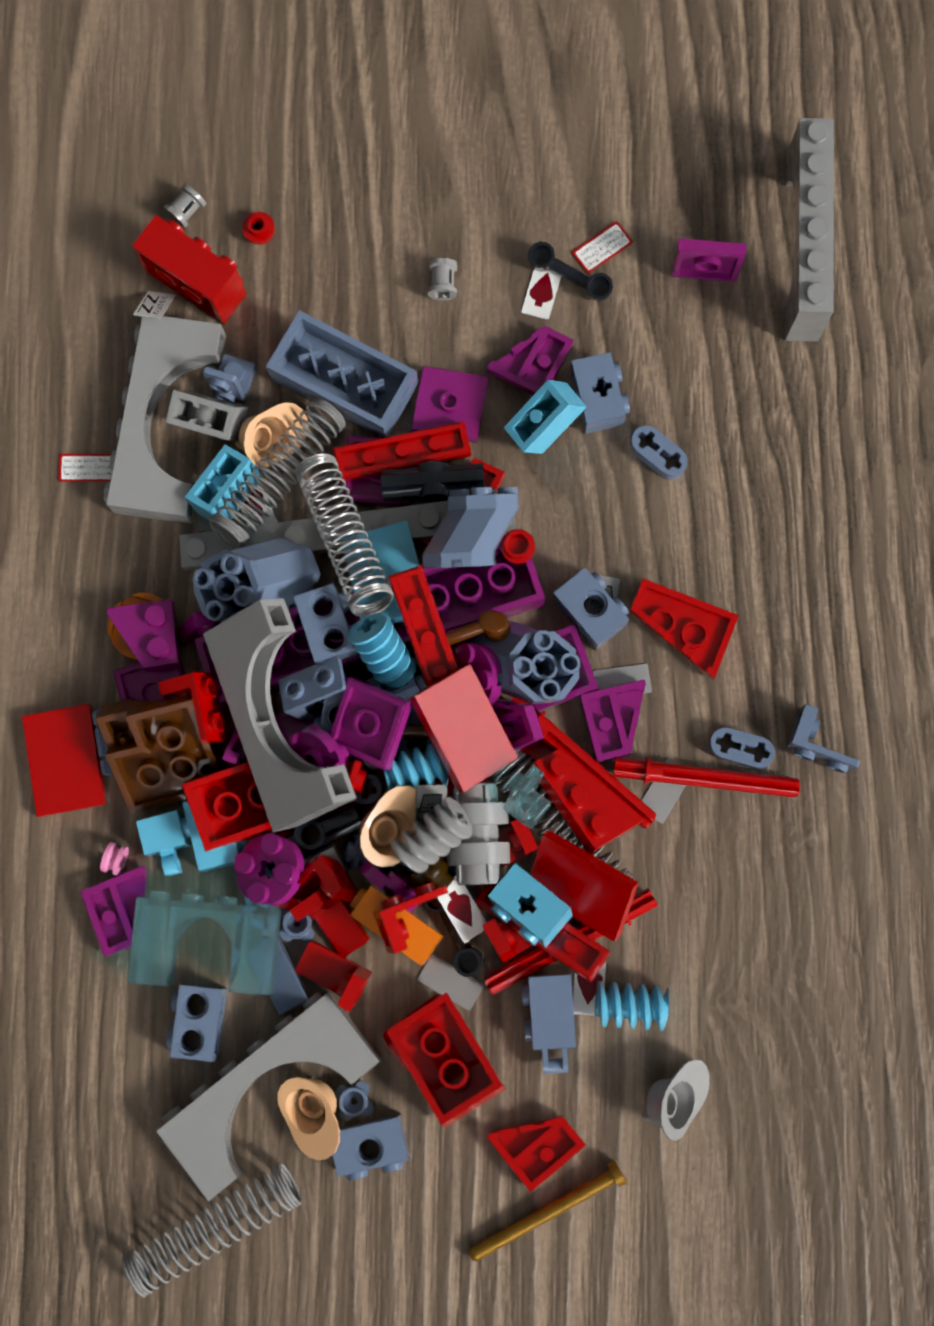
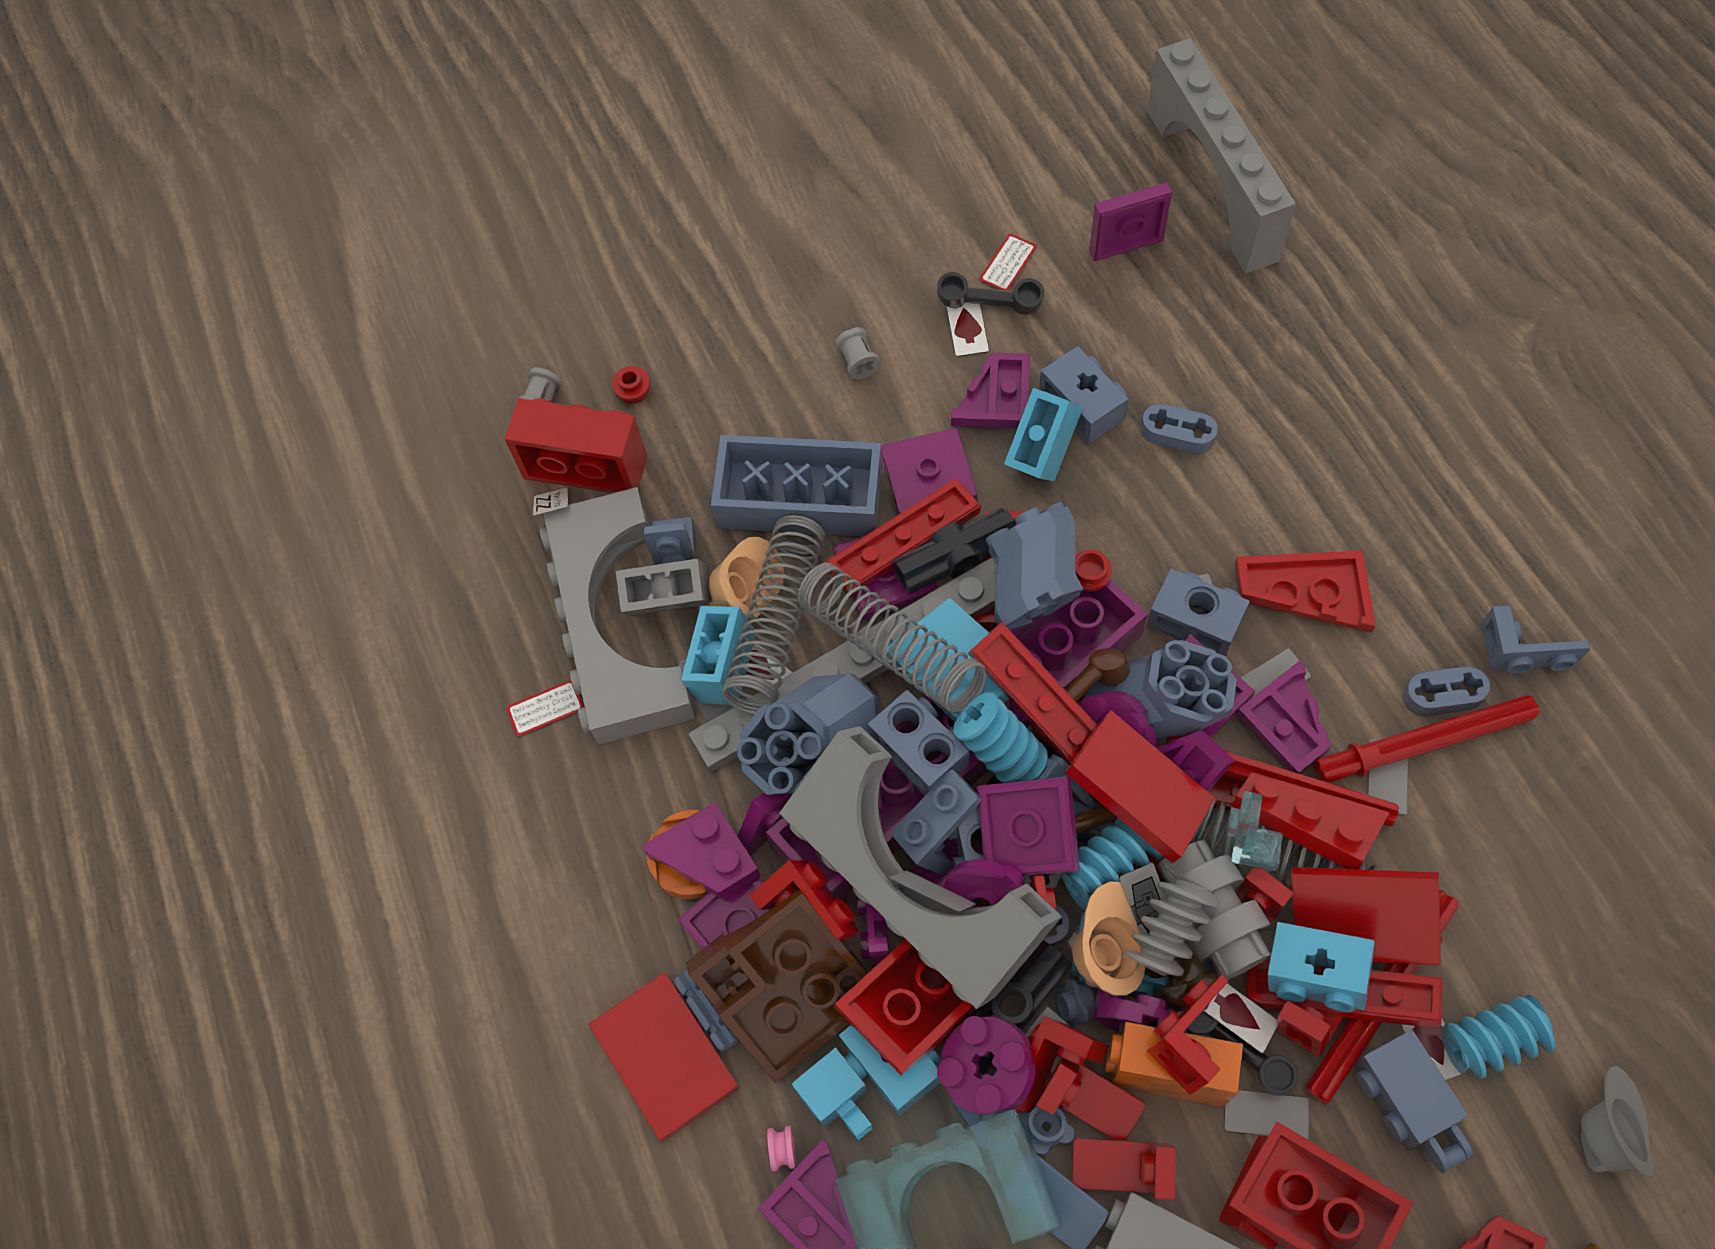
camera: 25 degrees left, 15 degrees down
none -> light grey sticker [889,871,976,912]

